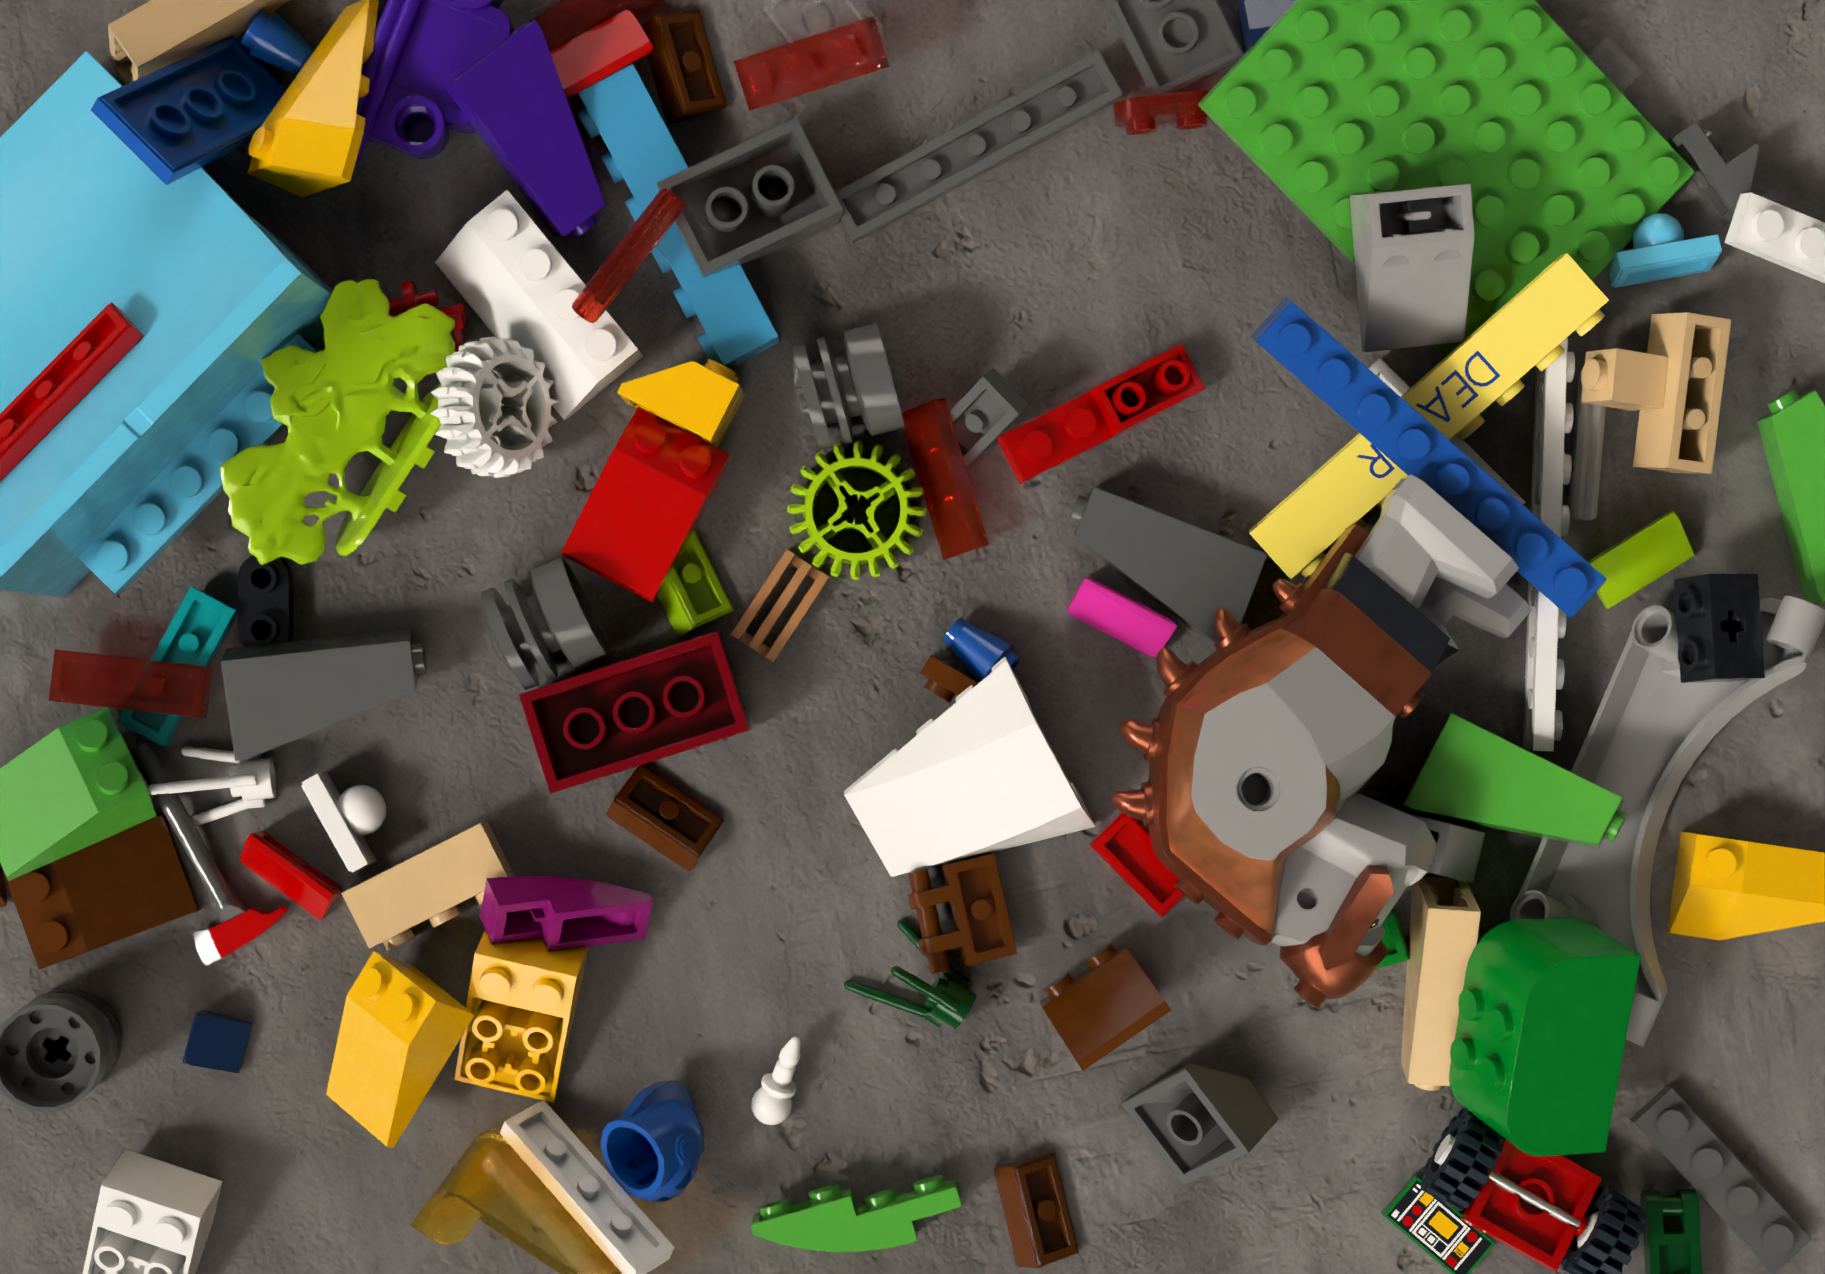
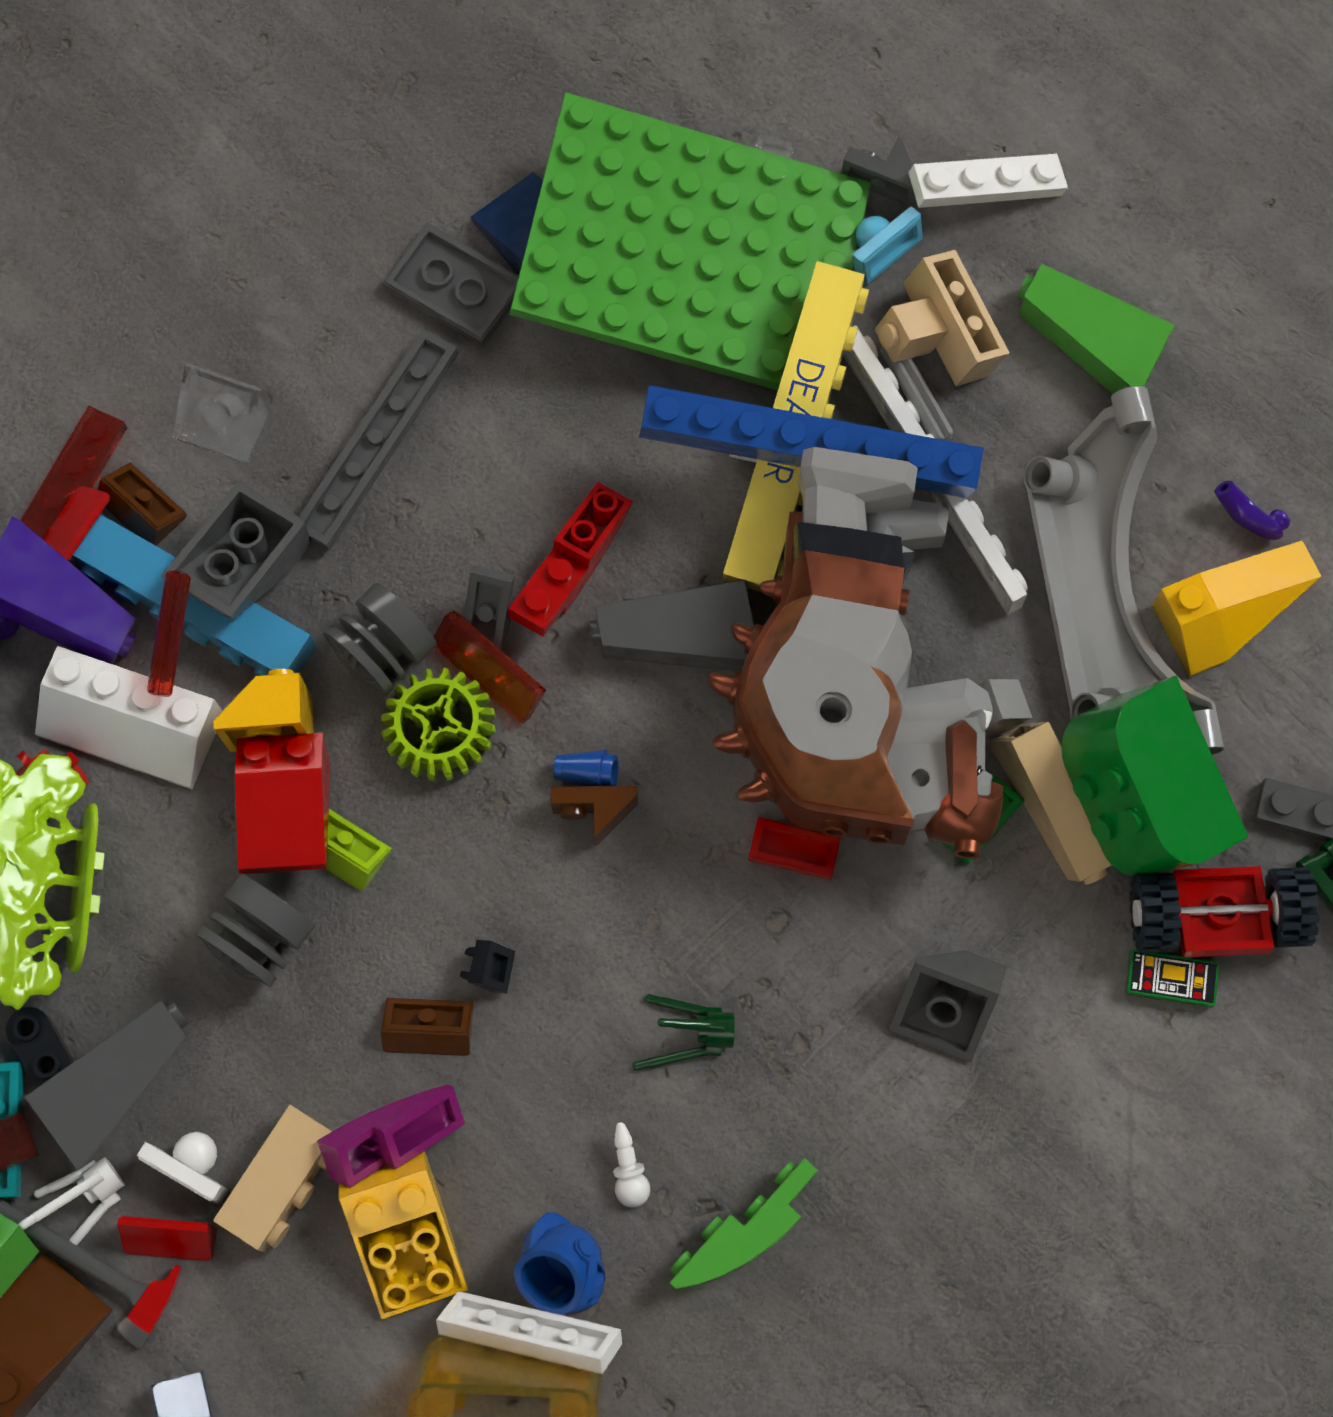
camera: 25 degrees left, 15 degrees down
yellow slope [326,951,475,1148] -> none
white gear [430,337,559,478] -> none
dark red brick [519,631,752,794] -> none
medium nougat tile [731,549,830,663] -> none
clear red plate [734,16,890,111] -> none
white wedge [844,657,1096,877] -> none
reddish brown plate [907,853,1017,974] -> none
reddish brown slope [994,1153,1079,1268] -> none
reddish brown slope [1040,943,1171,1071] -> none
dark pink slope [1067,577,1177,658] -> none
clear red plate [1113,90,1210,135] -> none
light grey slope [1349,184,1475,352] -> none
bright green slope [1404,713,1627,848] -> none
lime slope [1587,511,1695,609] -> none
black brick [1674,574,1765,683] -> none
none -> black tile [460,940,516,994]

